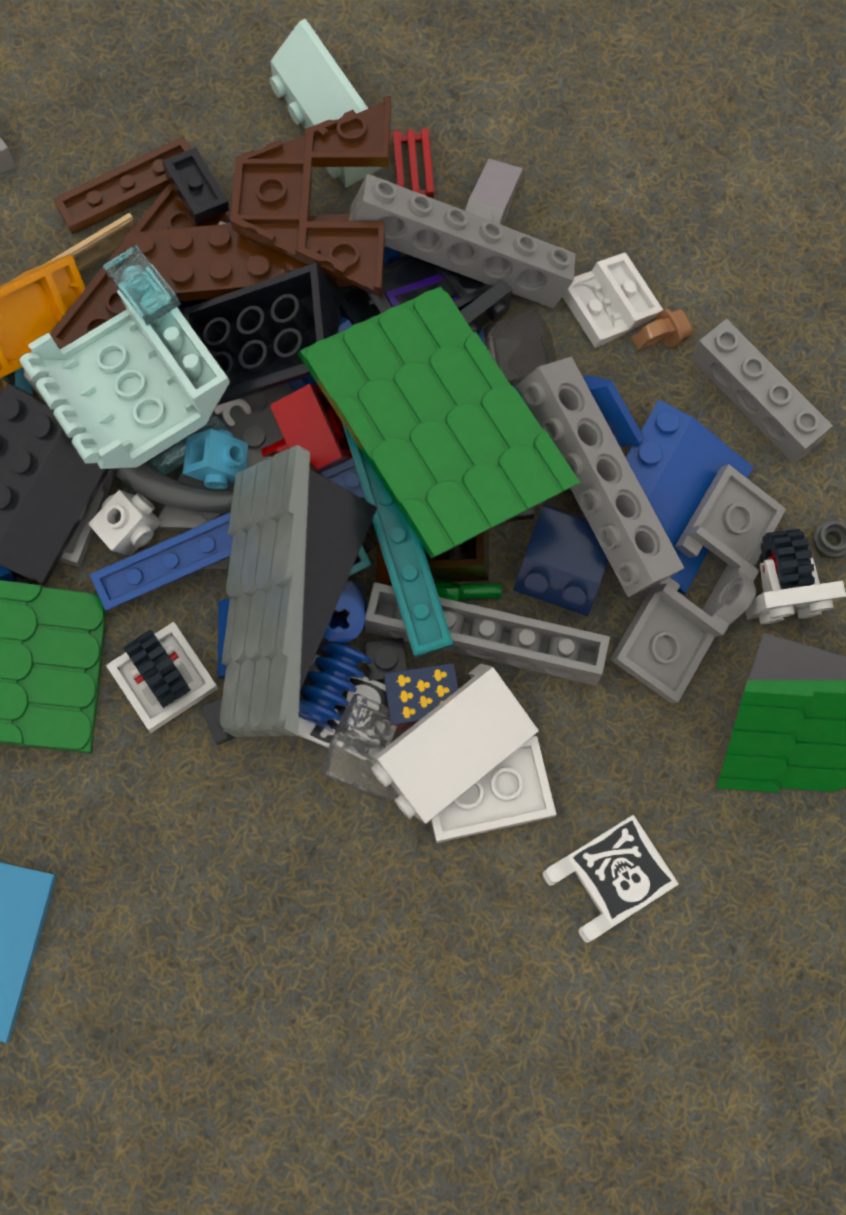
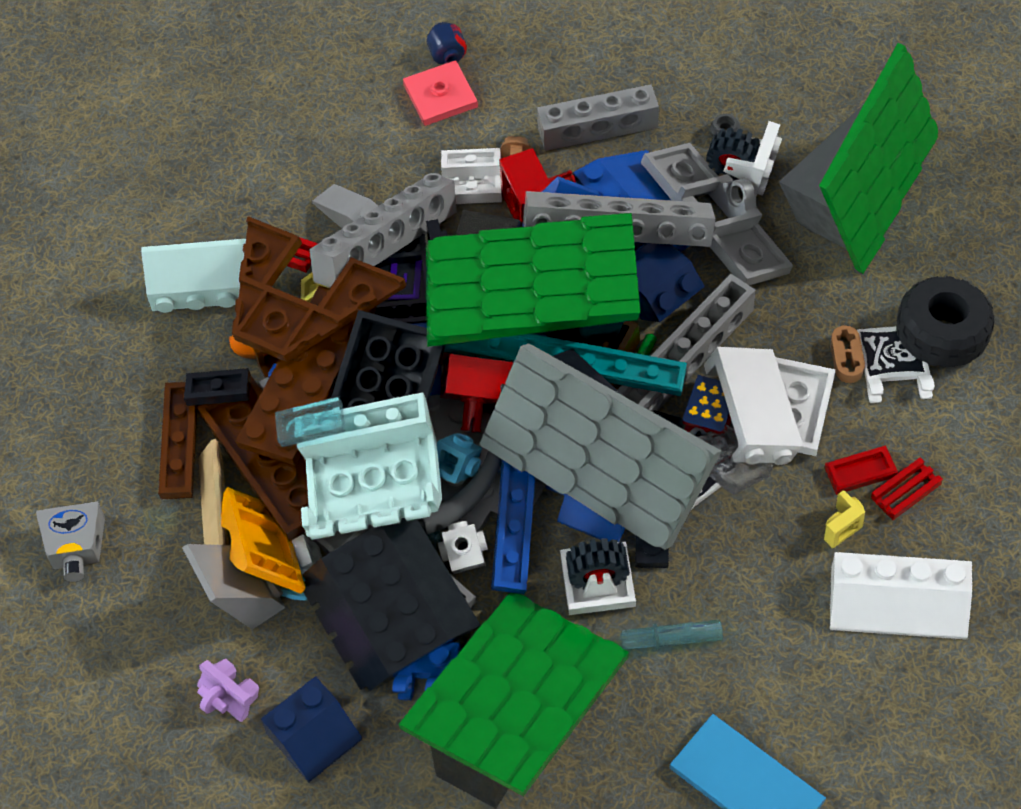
camera: 55 degrees left, 15 degrees down
none -> coral plate [403,60,478,126]
none -> dark blue head [426,22,467,64]
none -> red brick [499,148,576,228]
none -> clear light blue axle [620,619,723,650]
none -> red tile [824,445,898,495]
none -> light yellow bracket [824,490,865,549]
none -> medium nougat beam [830,326,865,383]
none -> white slope [830,552,972,640]
none -> red tile [871,457,943,520]
none -> black tyre [896,276,994,368]

